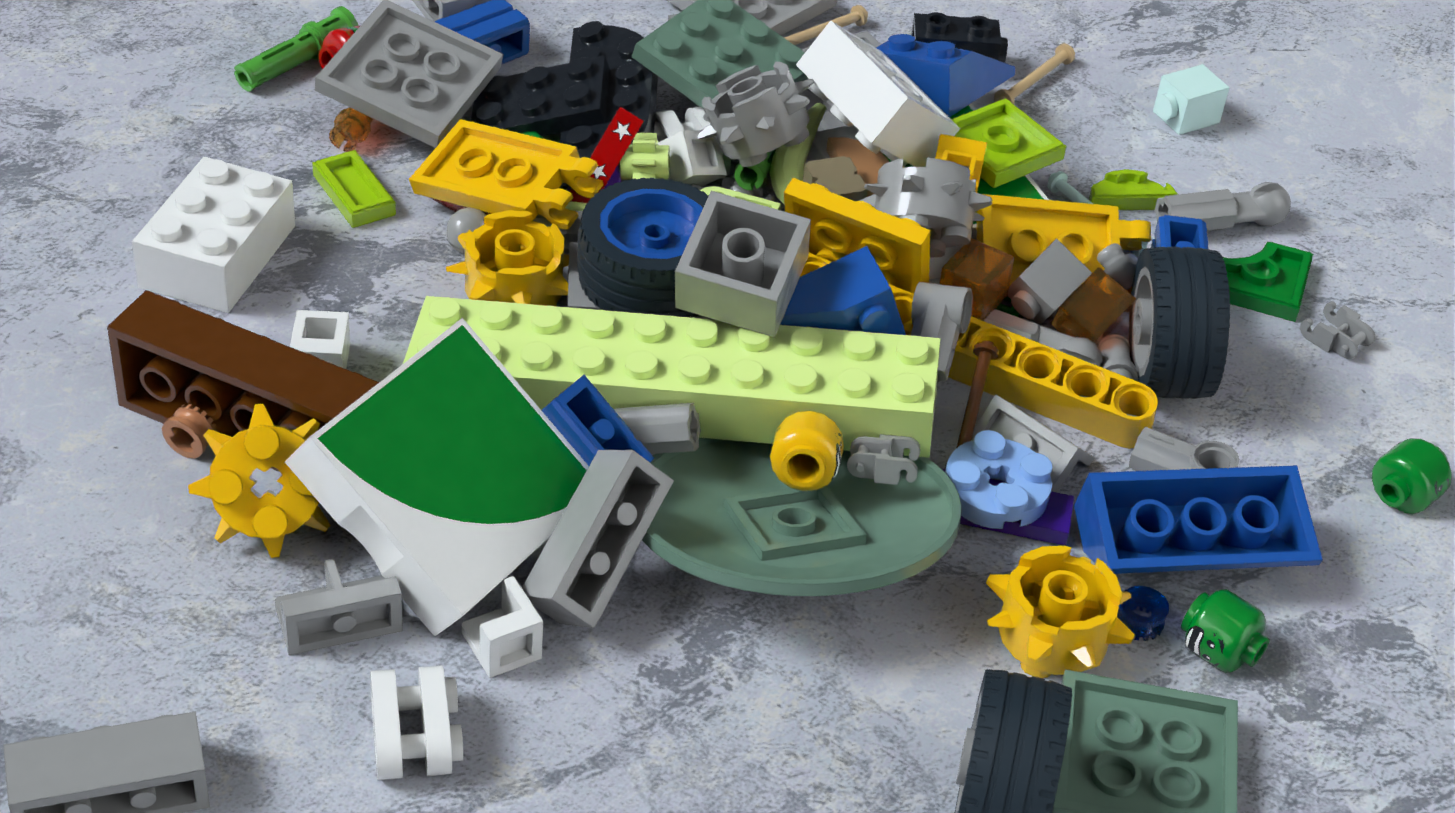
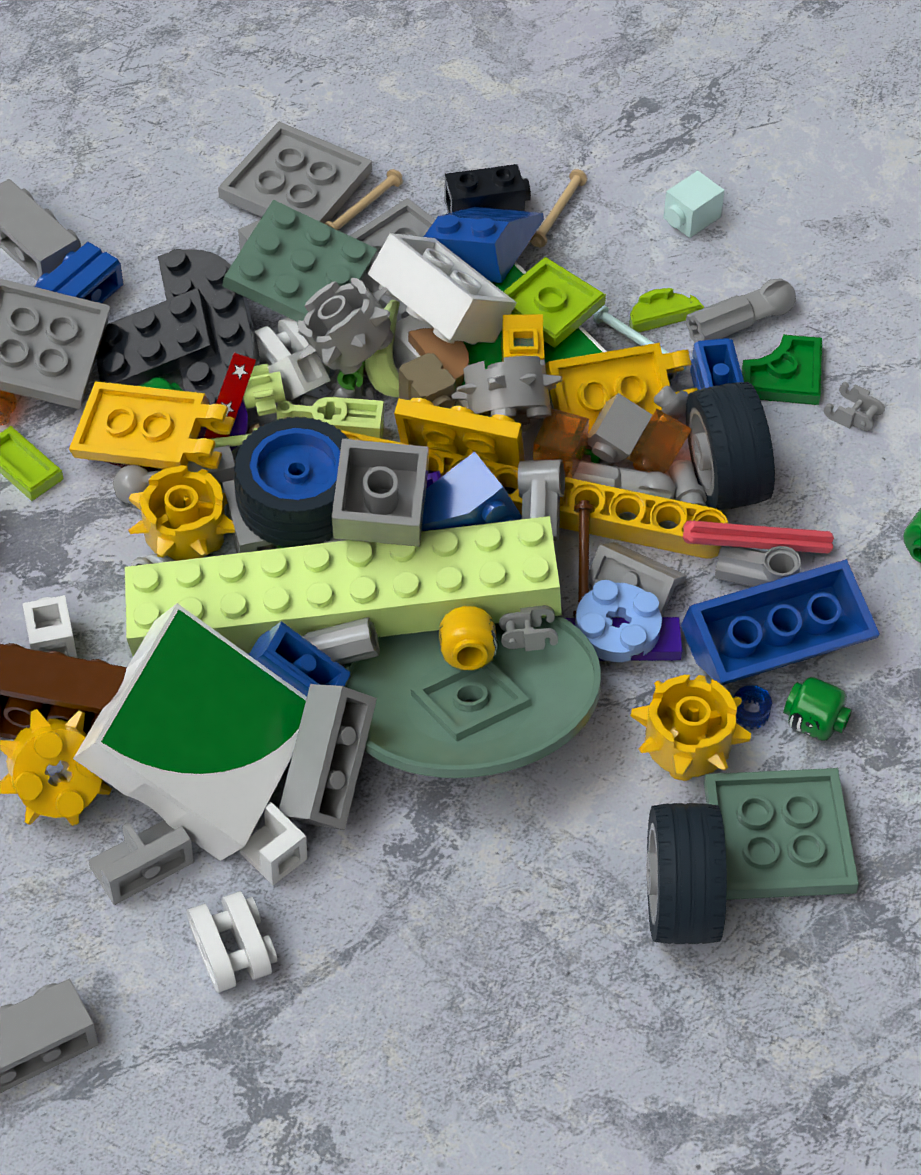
camera: 10 degrees left, 10 degrees up
none -> coral axle [683,521,834,554]

